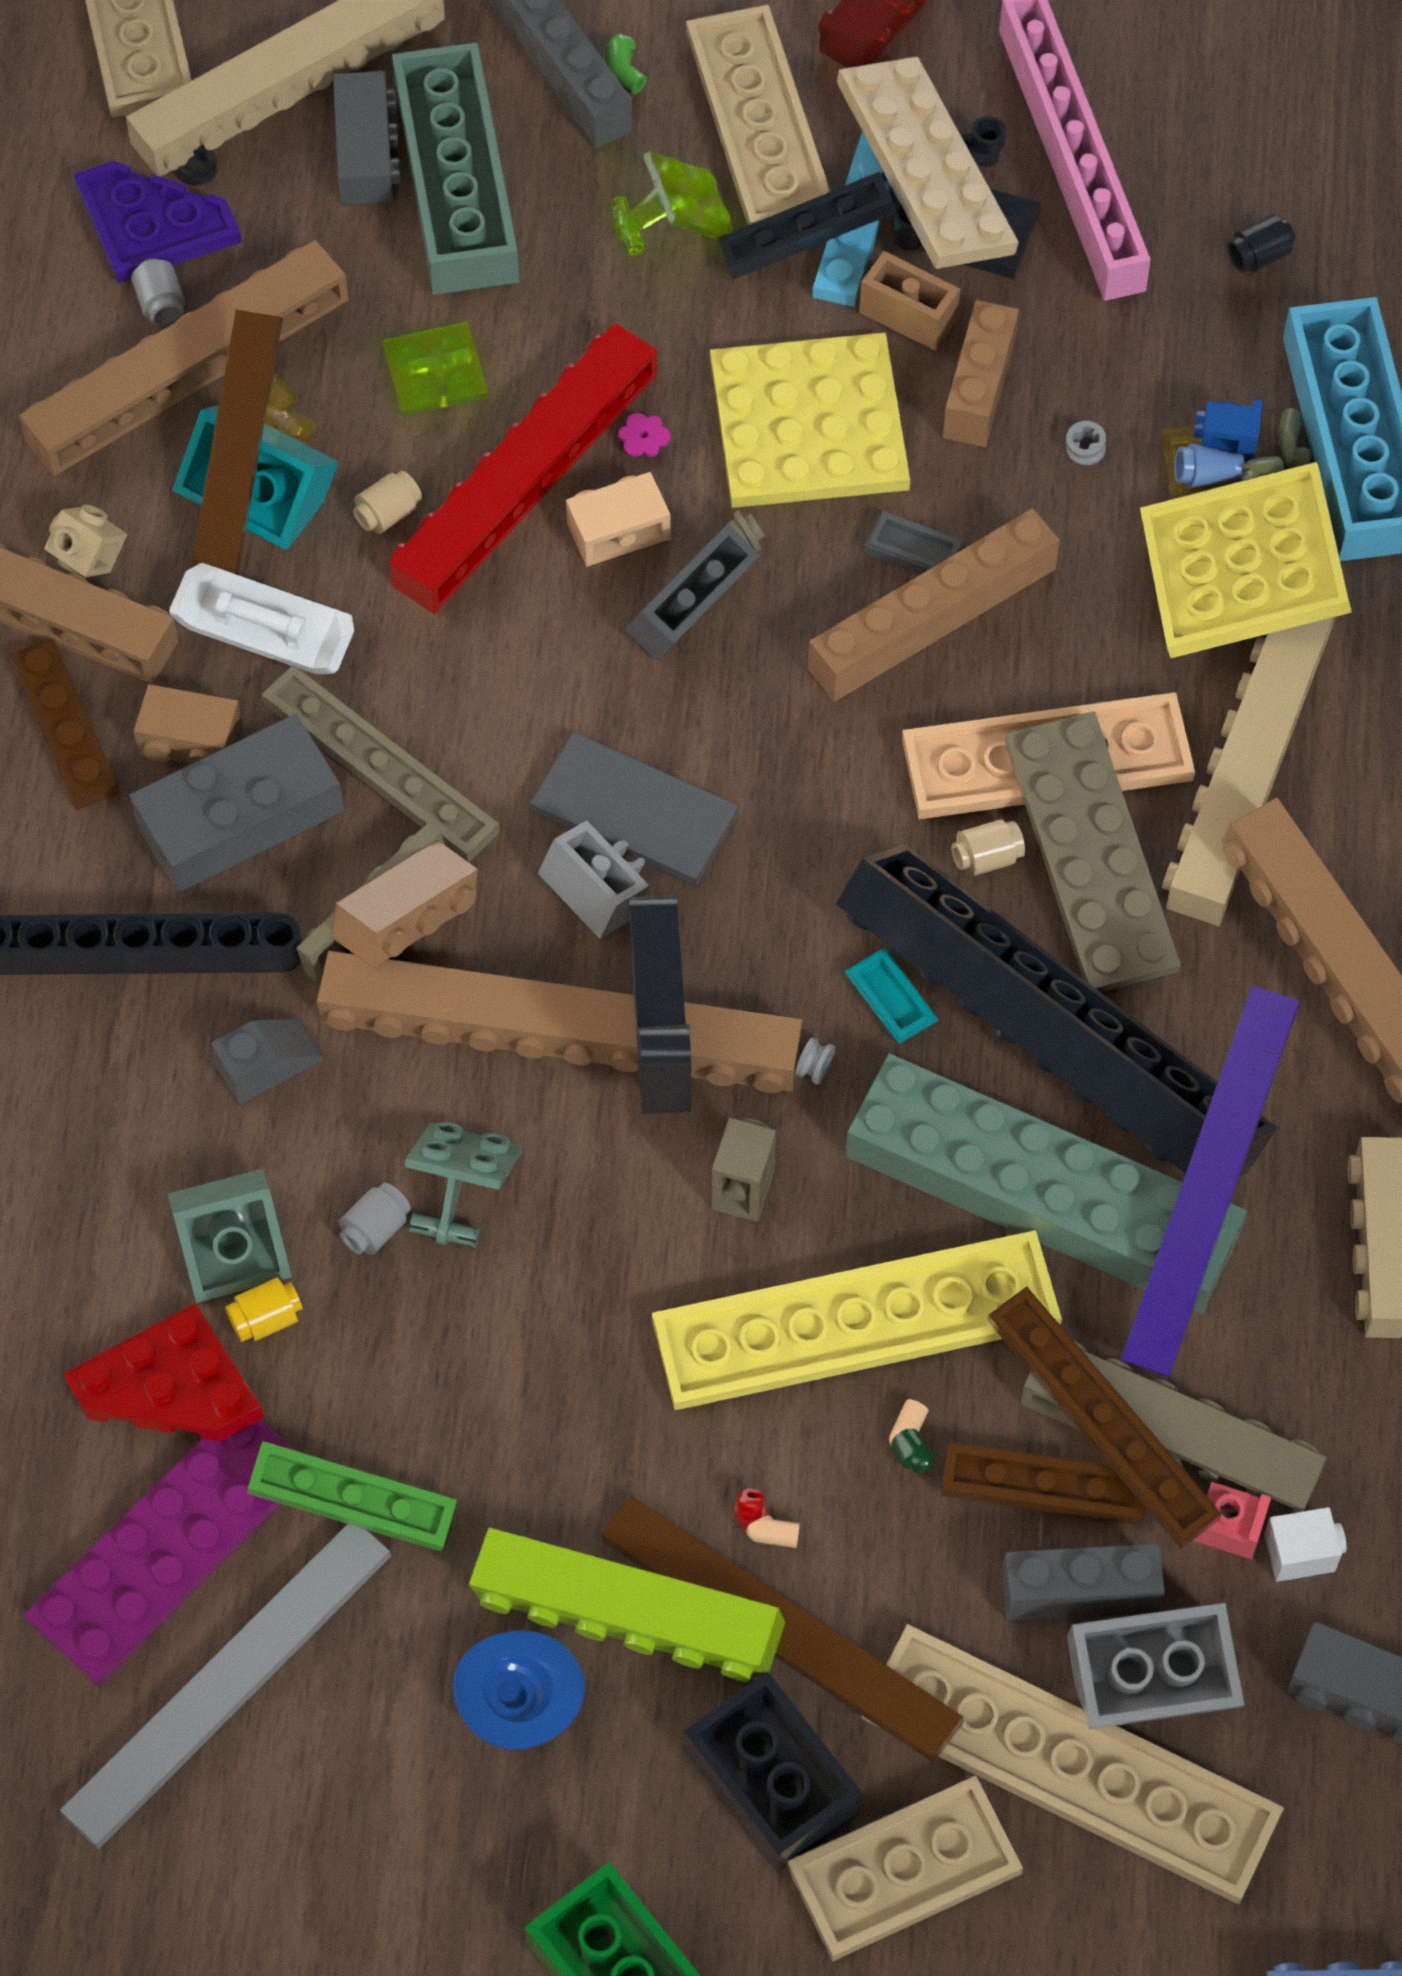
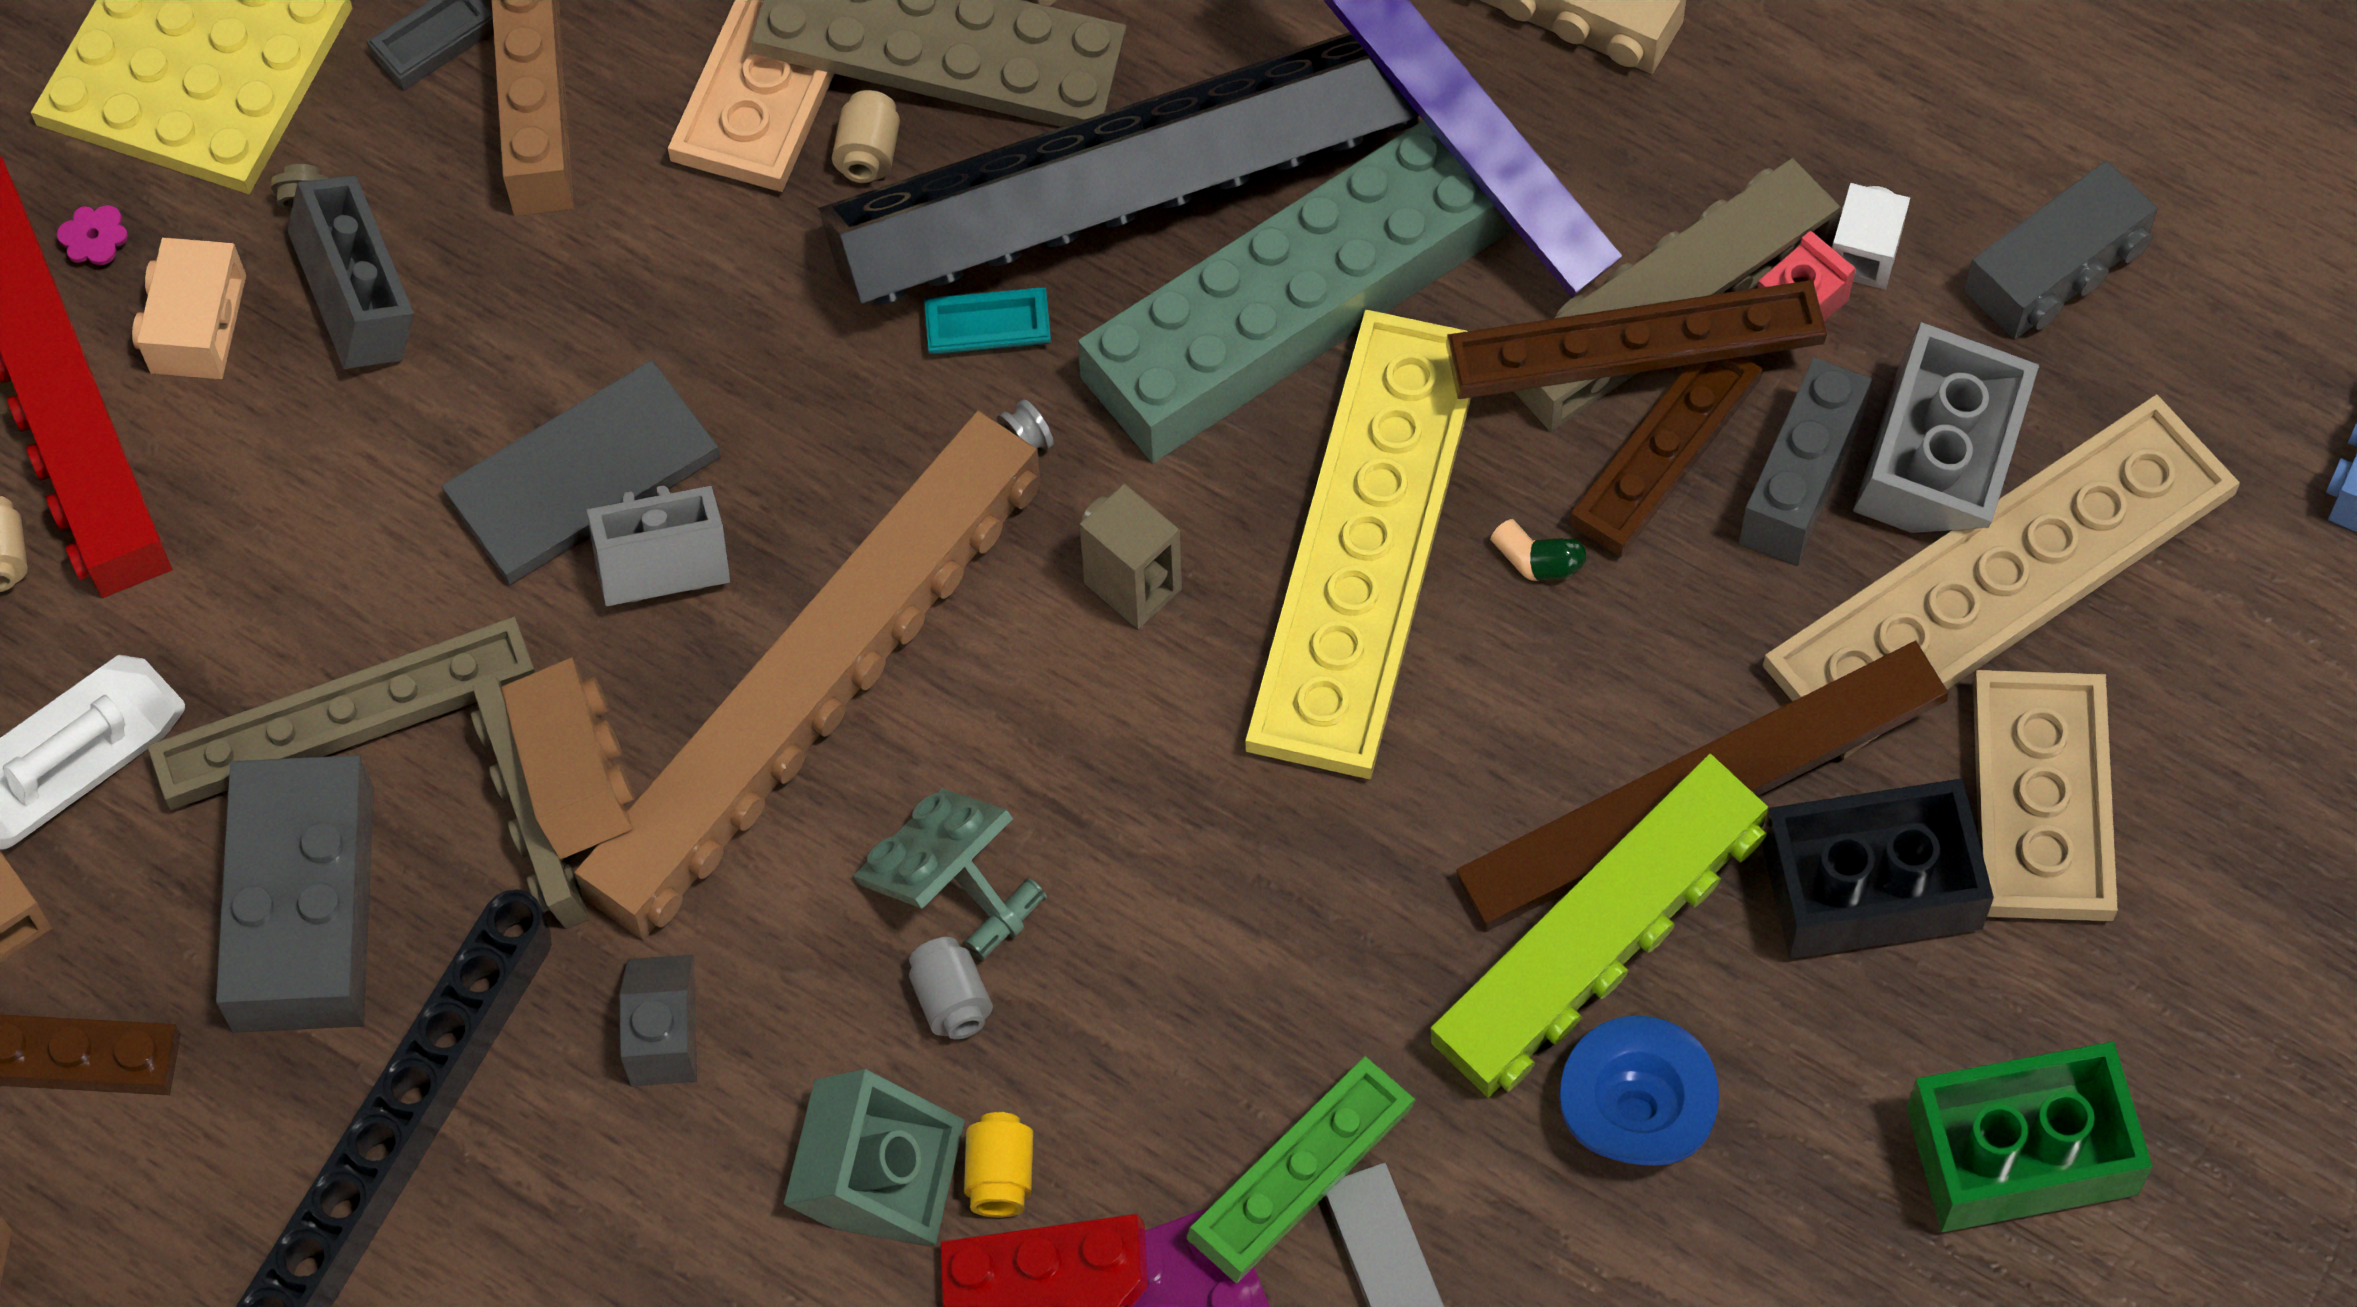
camera: 60 degrees left, 0 degrees up
medium nougat brick [134,684,242,765] -> none
black beam [628,895,691,1115] -> none
arm [734,1488,800,1548] -> none

